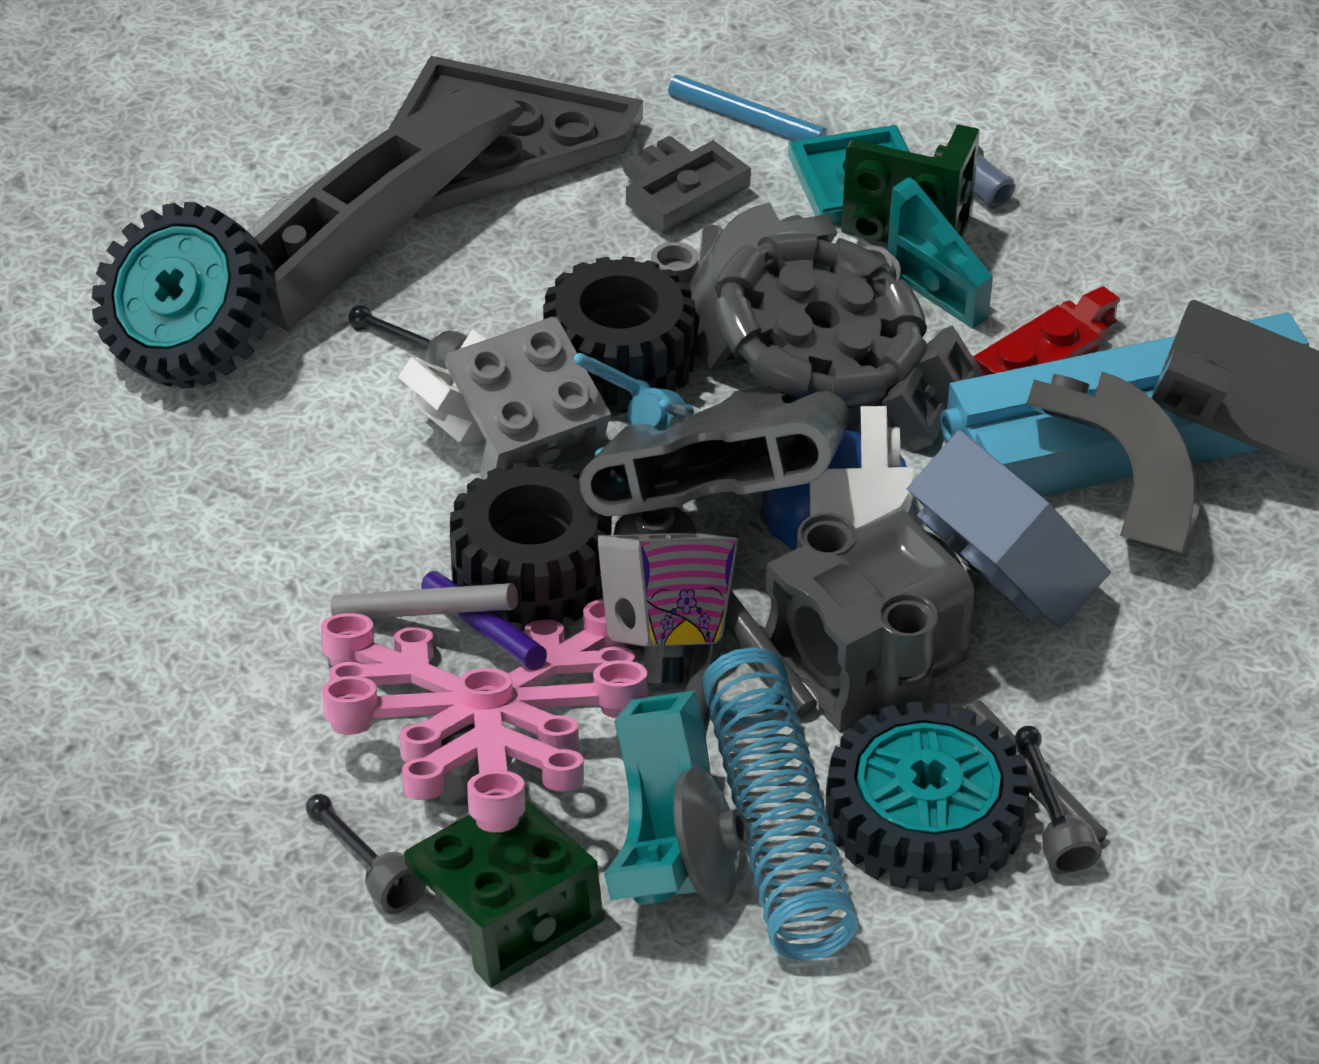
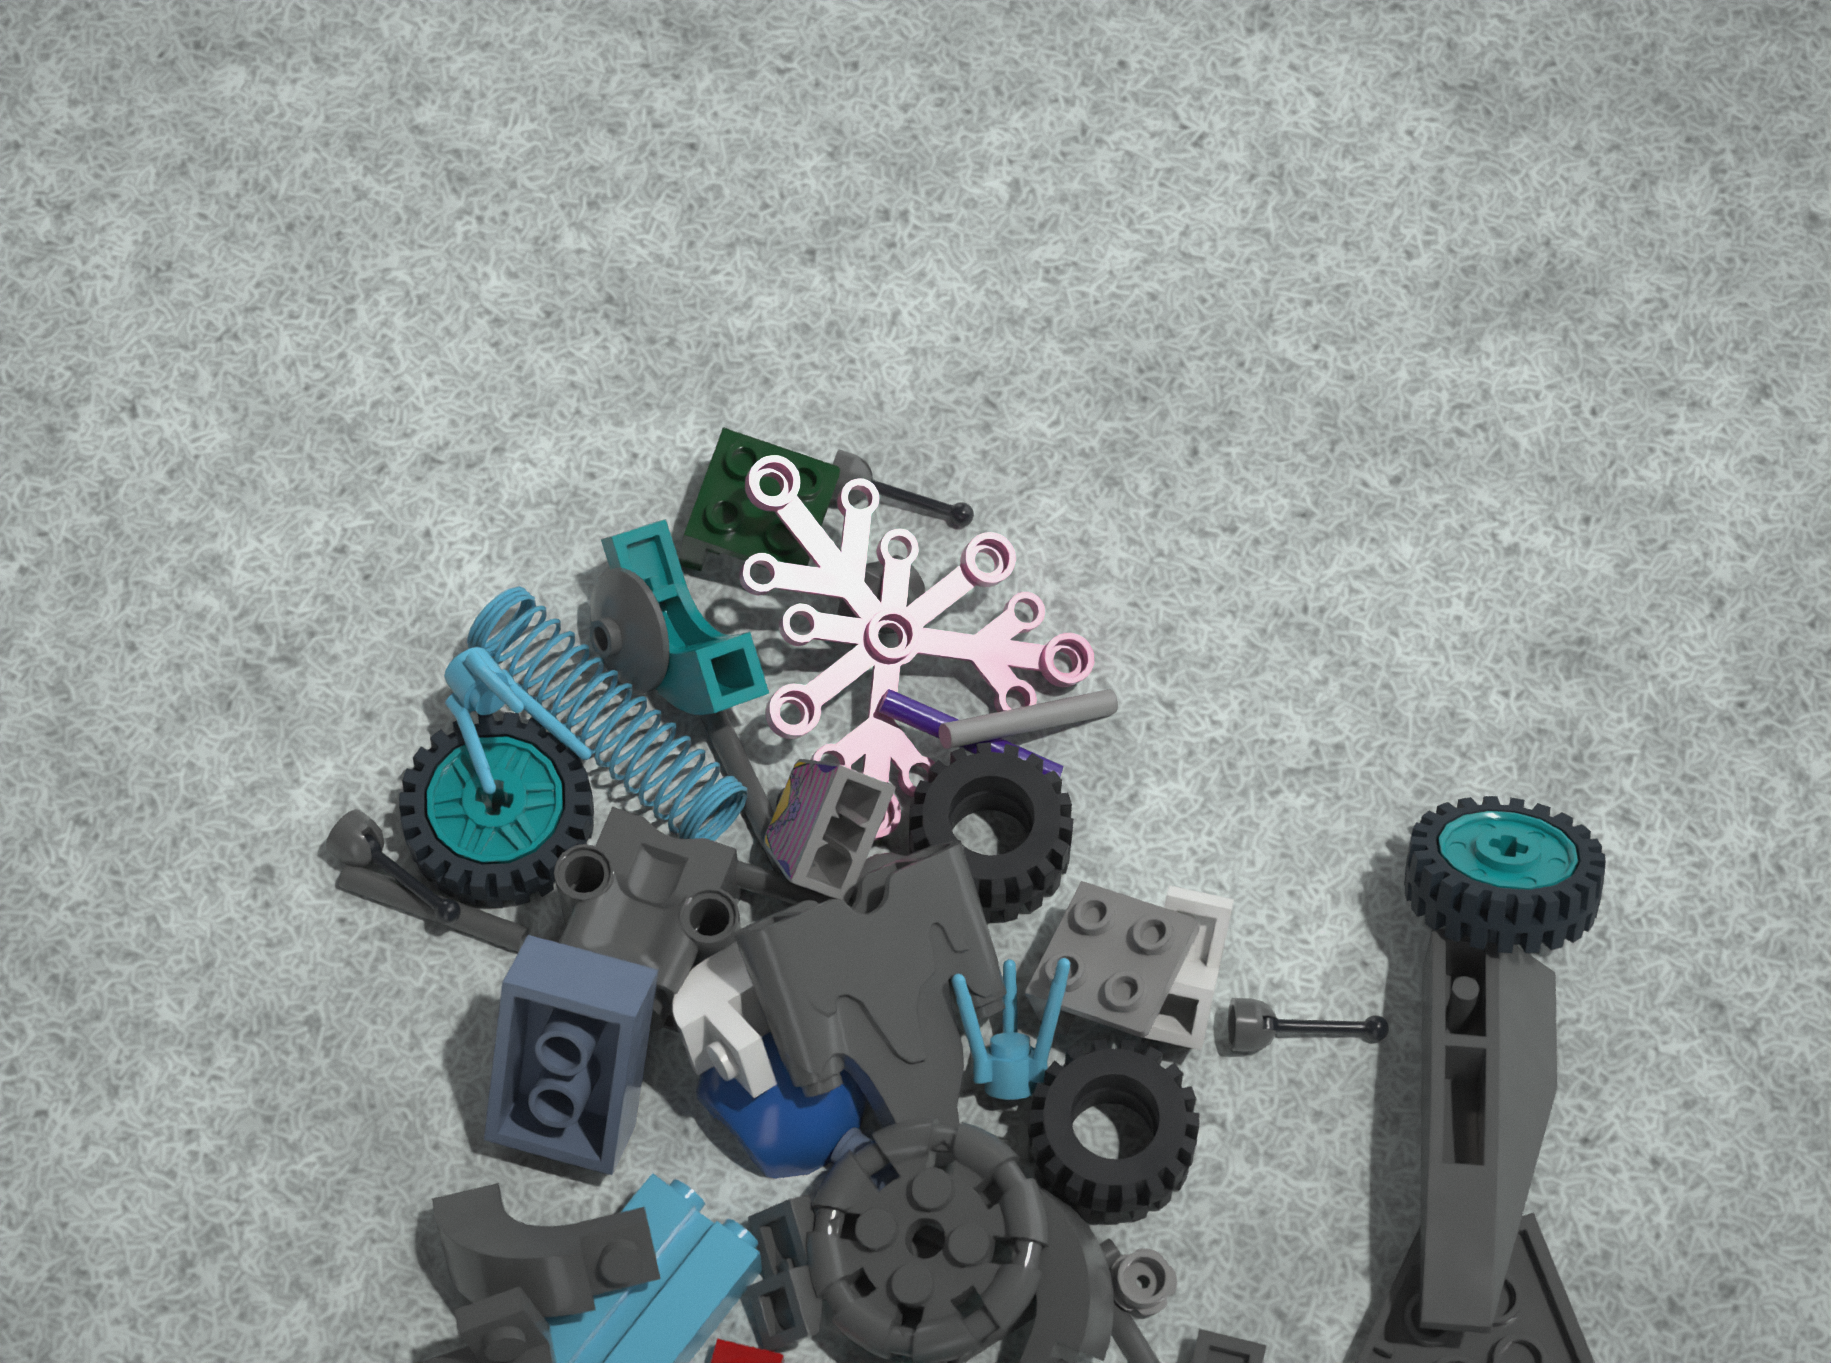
camera: 145 degrees right, 20 degrees up
none -> medium azure plant [444,647,592,794]

